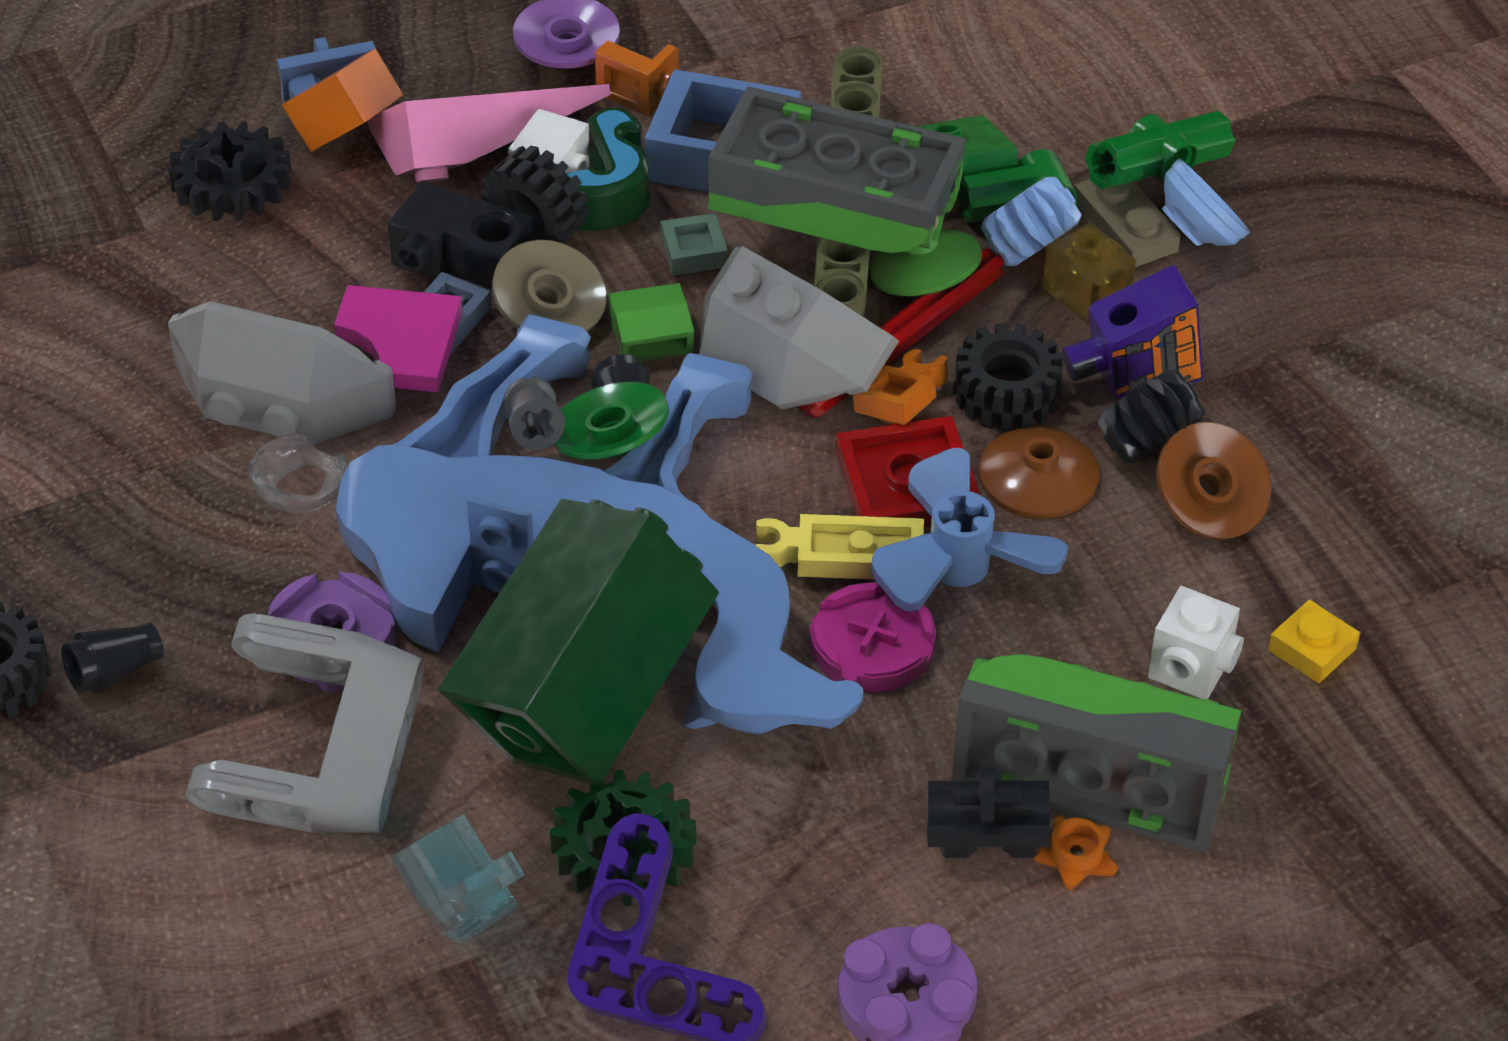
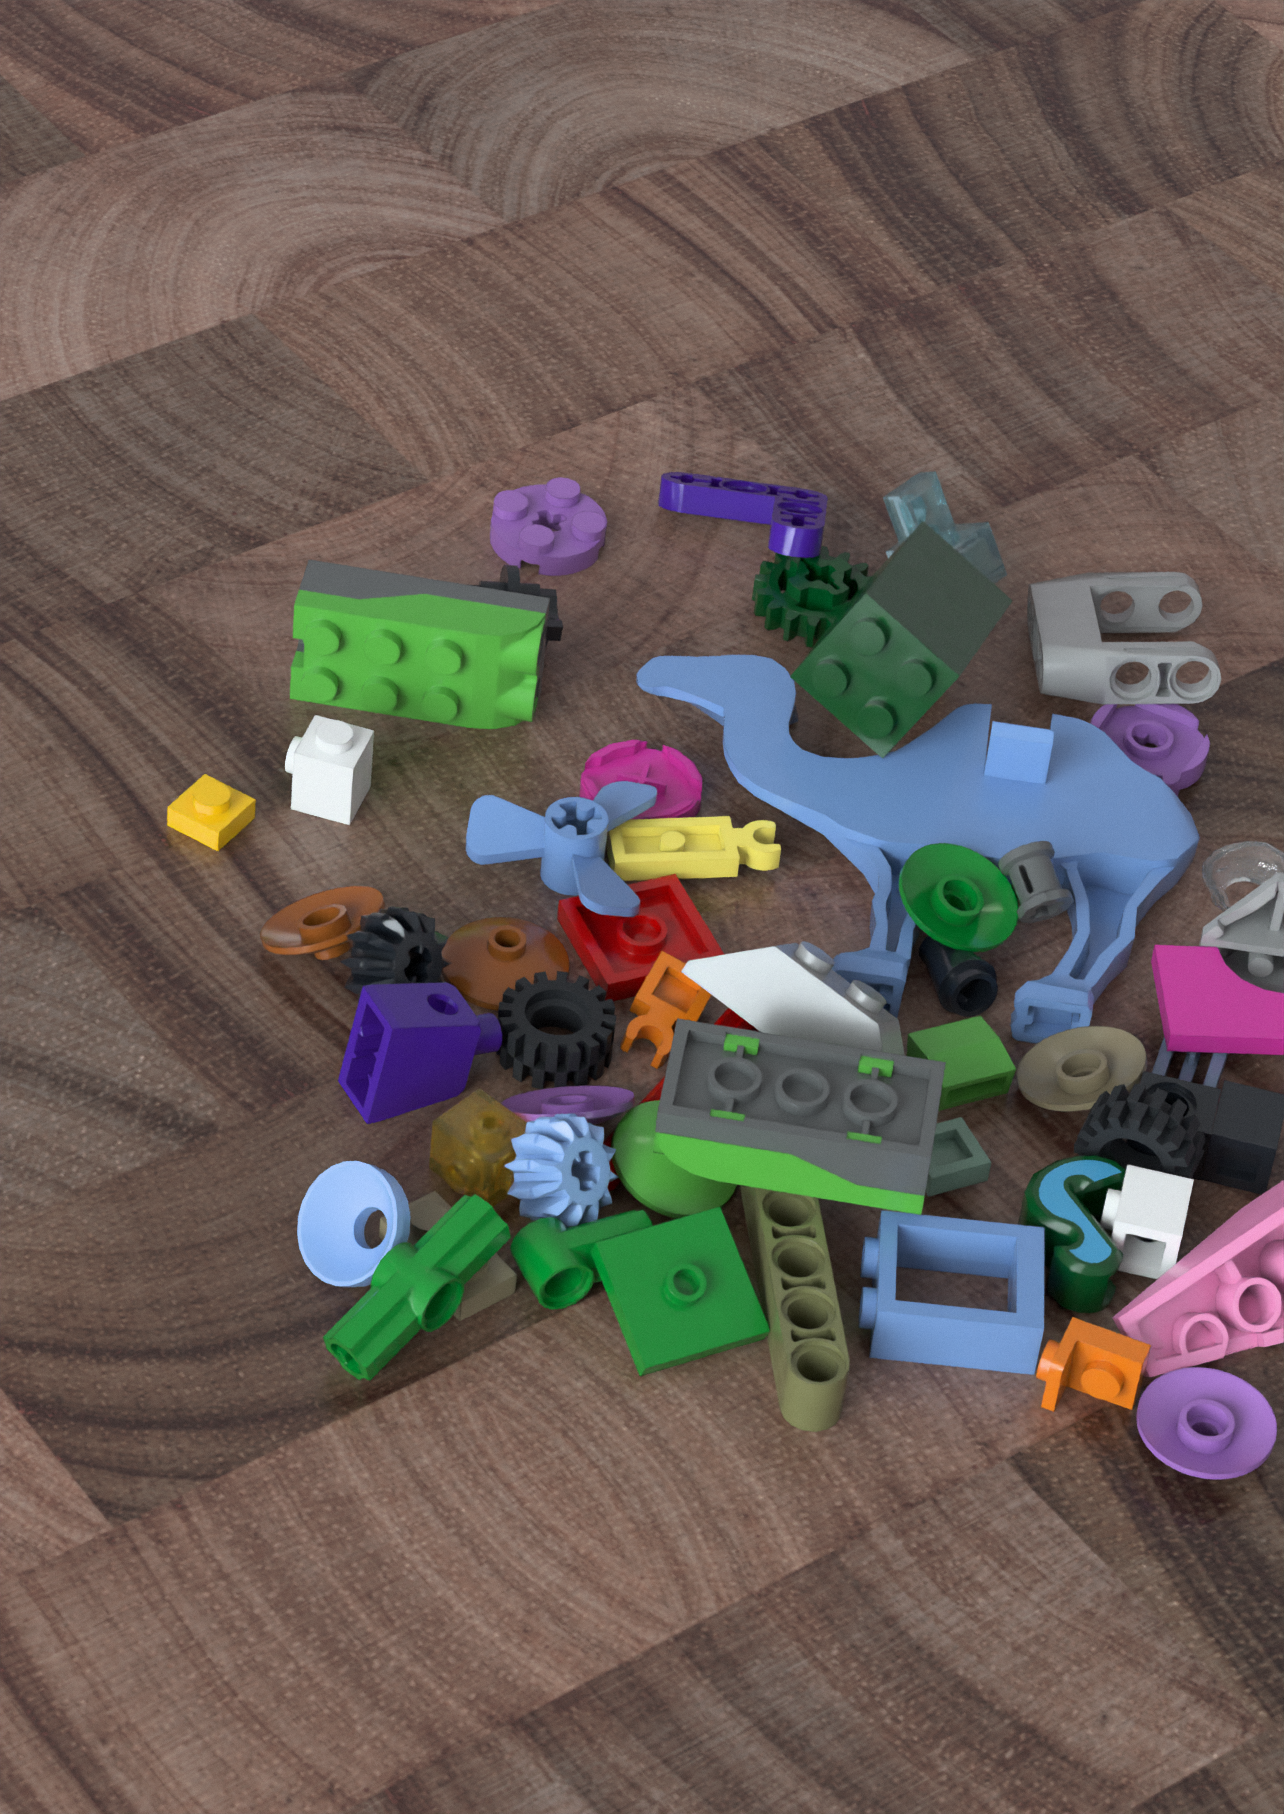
camera: 165 degrees right, 5 degrees down
none -> medium lavender dish [501,1085,635,1125]

